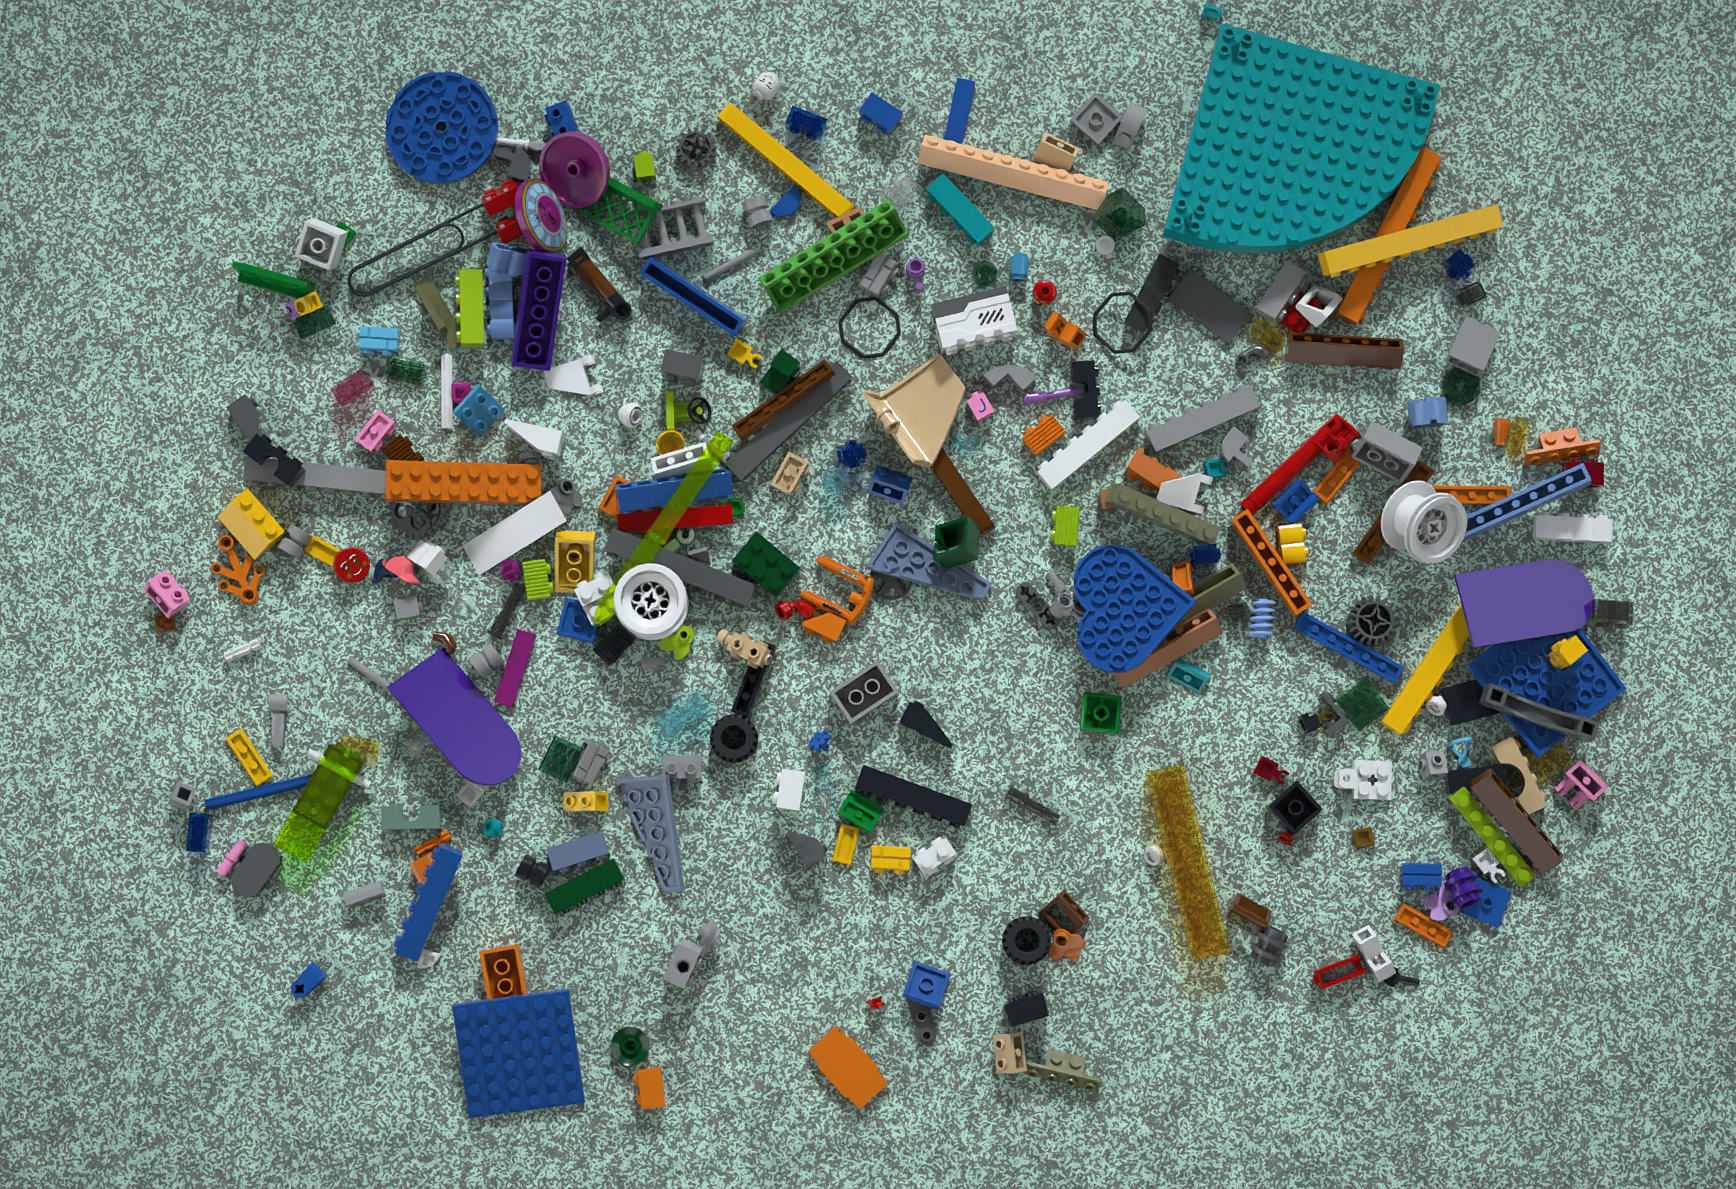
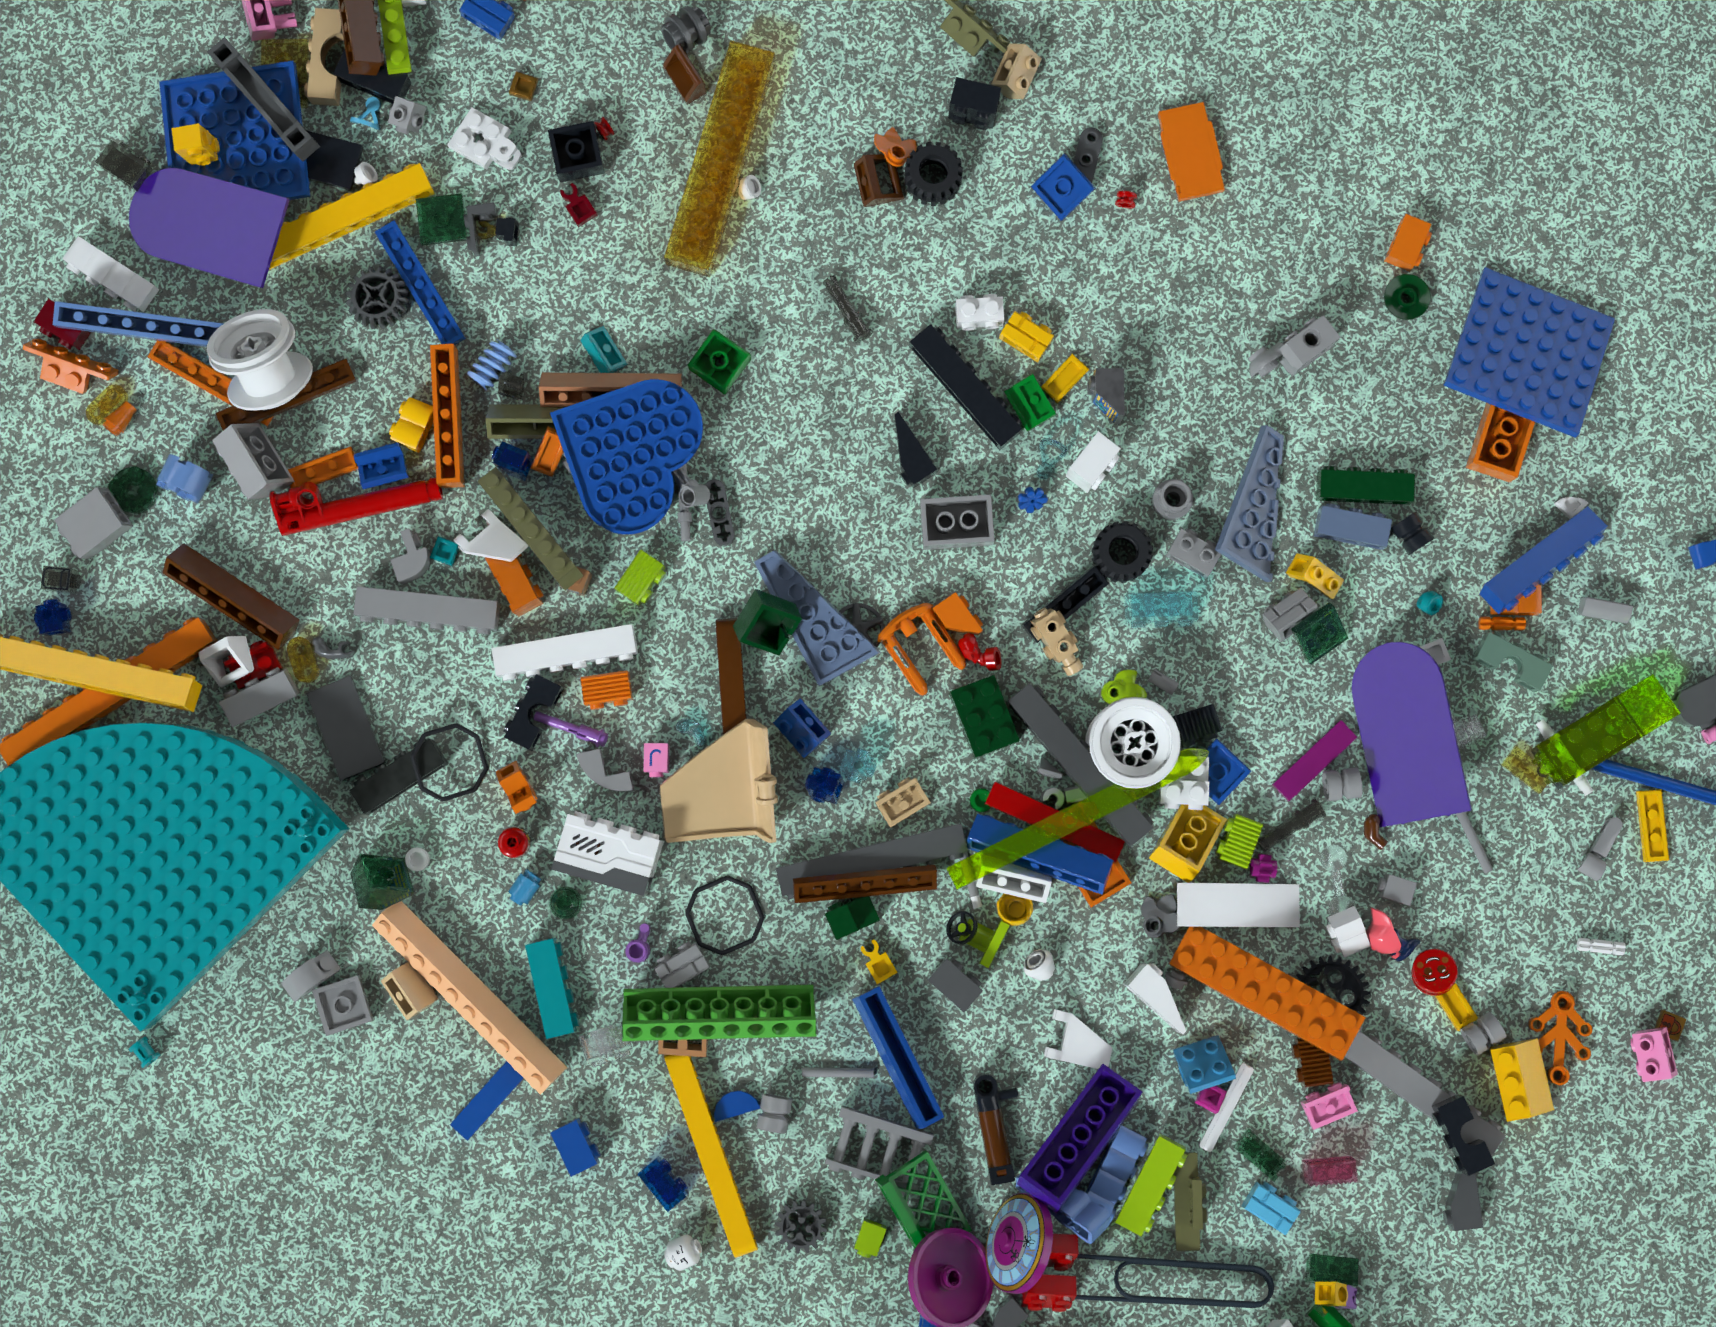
camera: 145 degrees left, 0 degrees up
none -> light grey piece [1152,479,1193,521]

